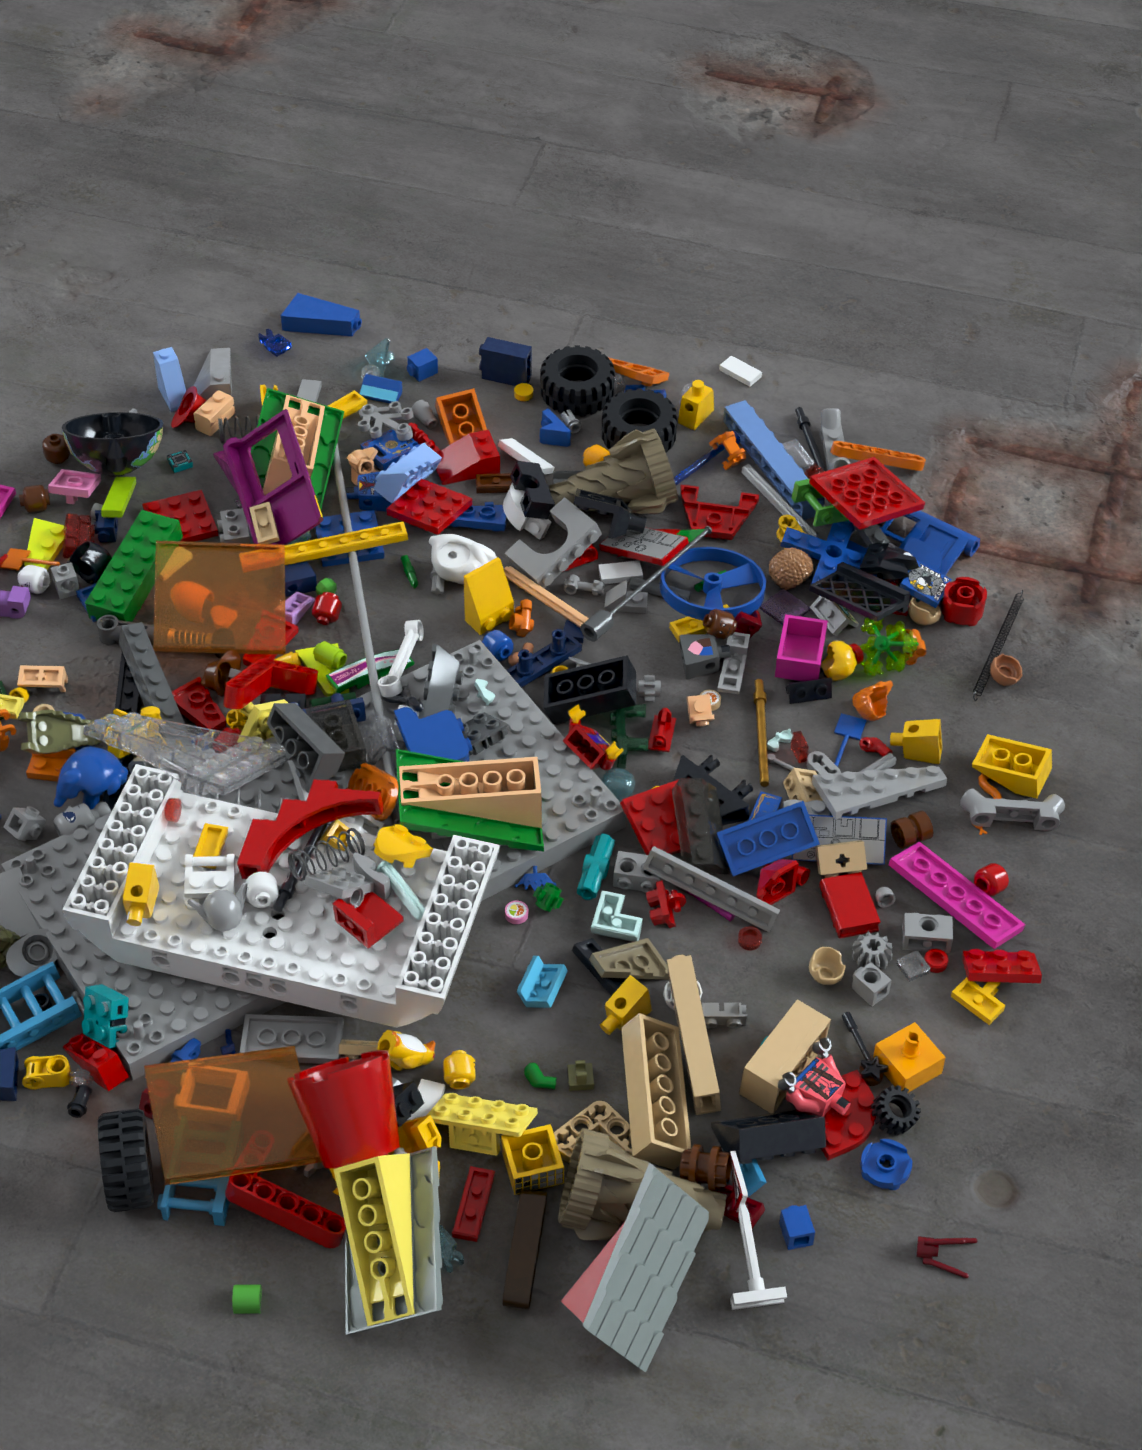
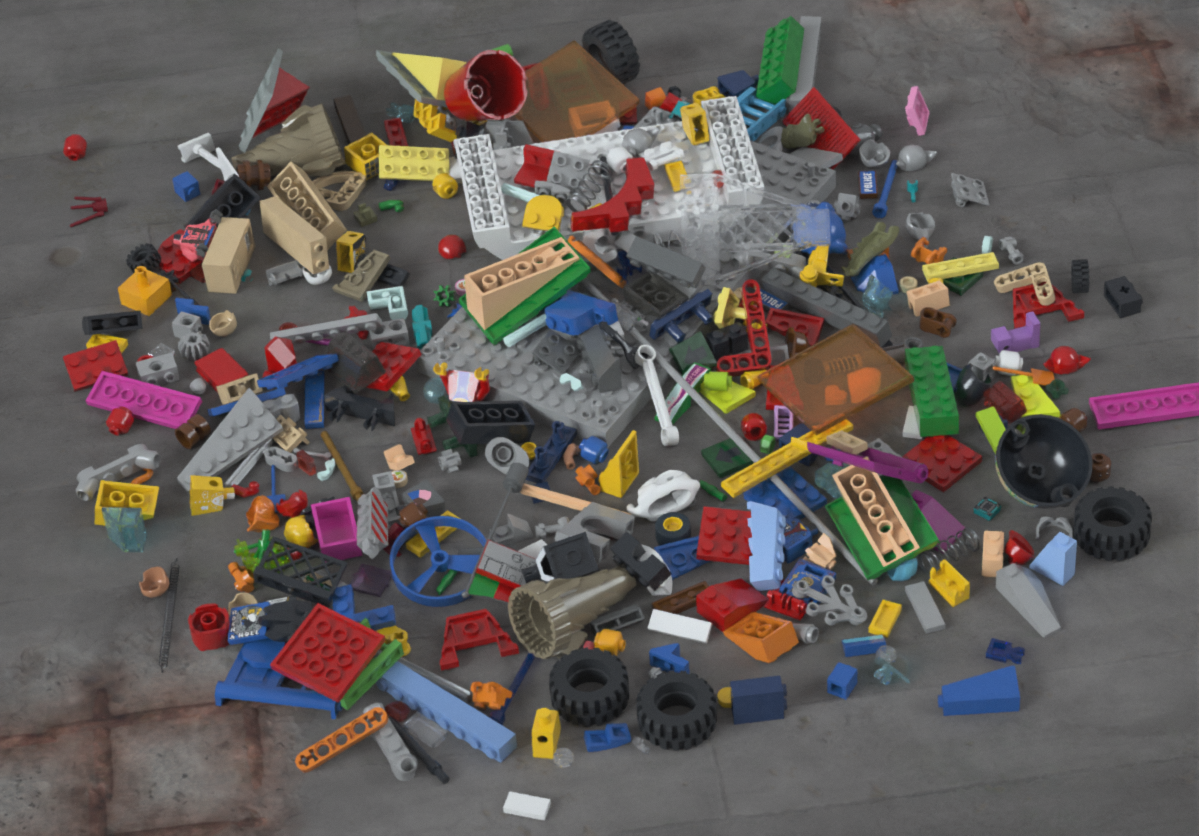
camera: 160 degrees right, 5 degrees down
medium azure bracket [517,956,568,1008] -> none
orange plate [608,357,669,386] -> none
medium nougat hair [769,548,814,590] -> none
blue plate [860,1139,912,1190] -> none
none -> red head [63,134,87,161]
none -> black piece [82,310,143,335]
none -> clear light blue slope [102,507,147,552]
none -> blue slope [175,298,211,325]
none -> red hair [276,489,308,518]
none -> light grey hinge [357,487,388,559]
none -> red hair [438,234,467,259]
none -> orange brick [645,87,666,110]
none -> black wheel [655,512,691,545]
none -> dark green tile [701,438,754,478]
none -> clear light blue helmet [862,274,893,318]
none -> reddish brown piece [919,307,957,338]
none -> clear green plate [1046,379,1069,399]
none -> black tyre [1073,486,1152,561]

